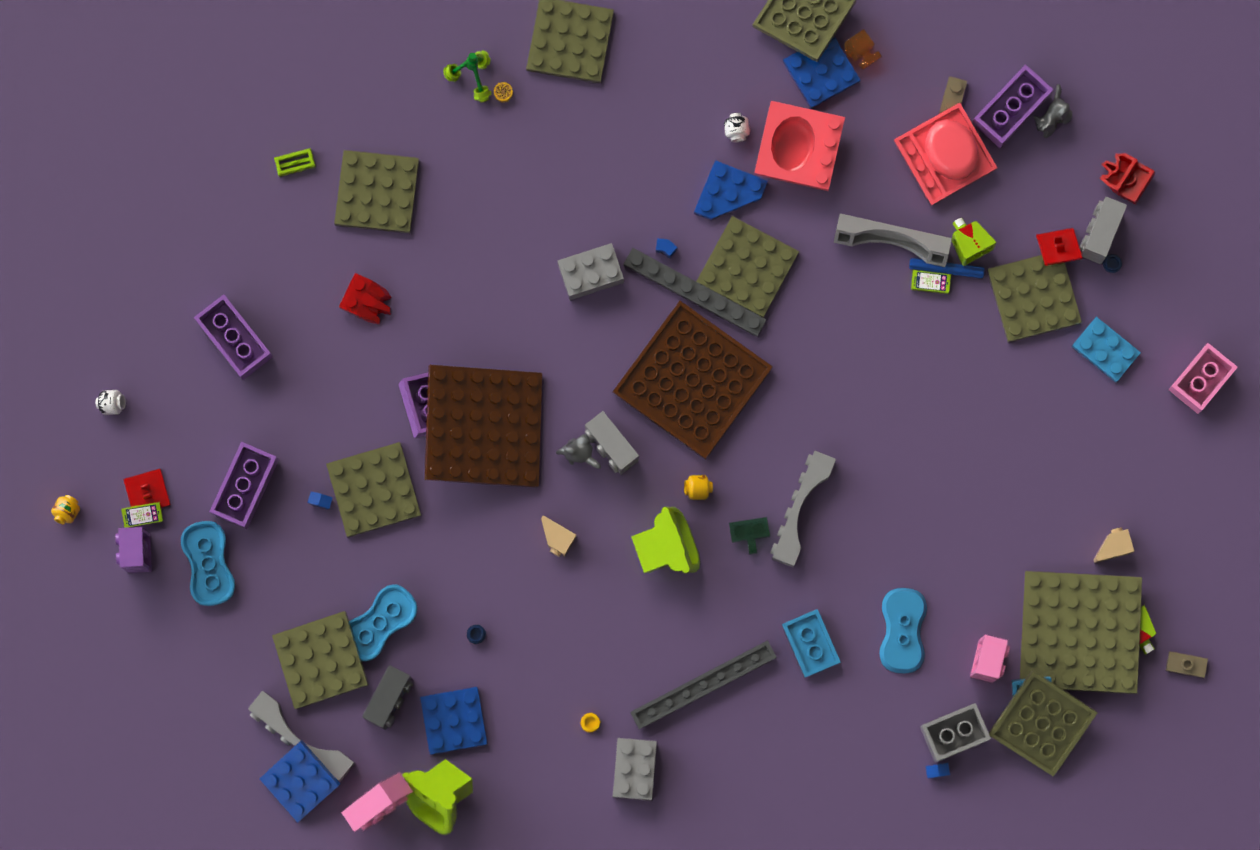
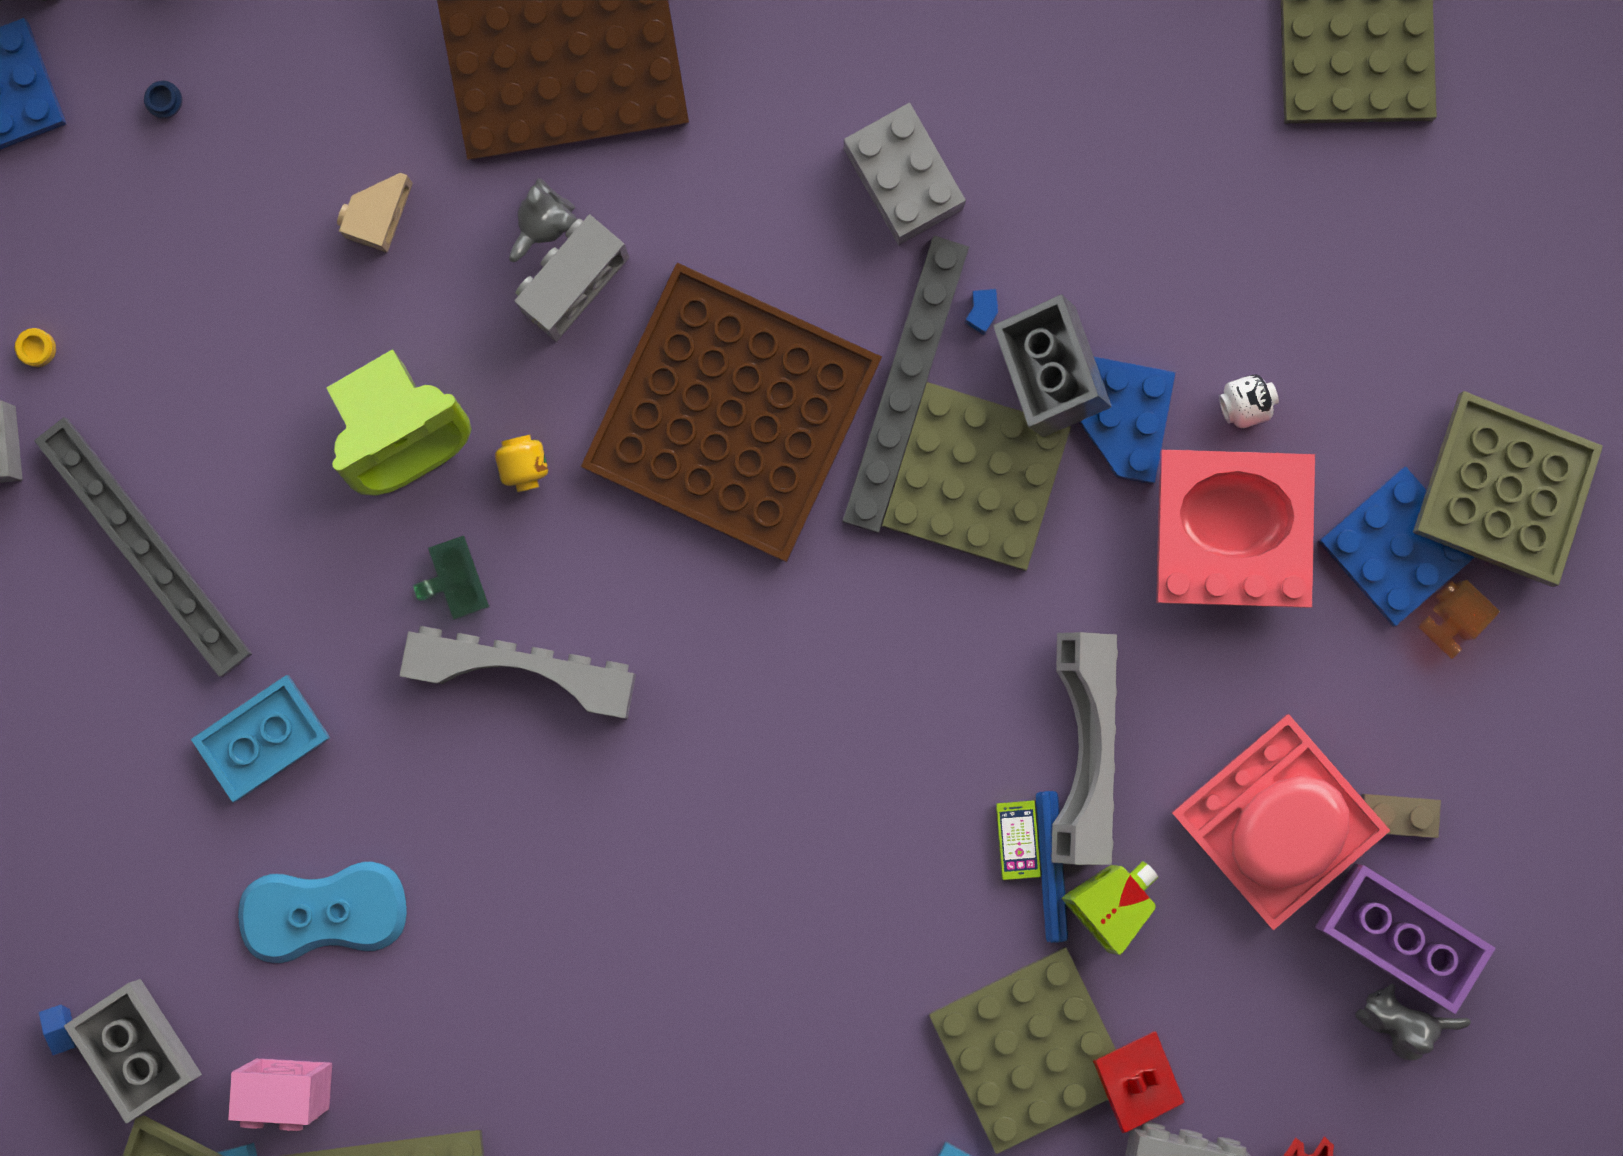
camera: 80 degrees right, 5 degrees up
none -> dark grey brick [993,294,1112,437]

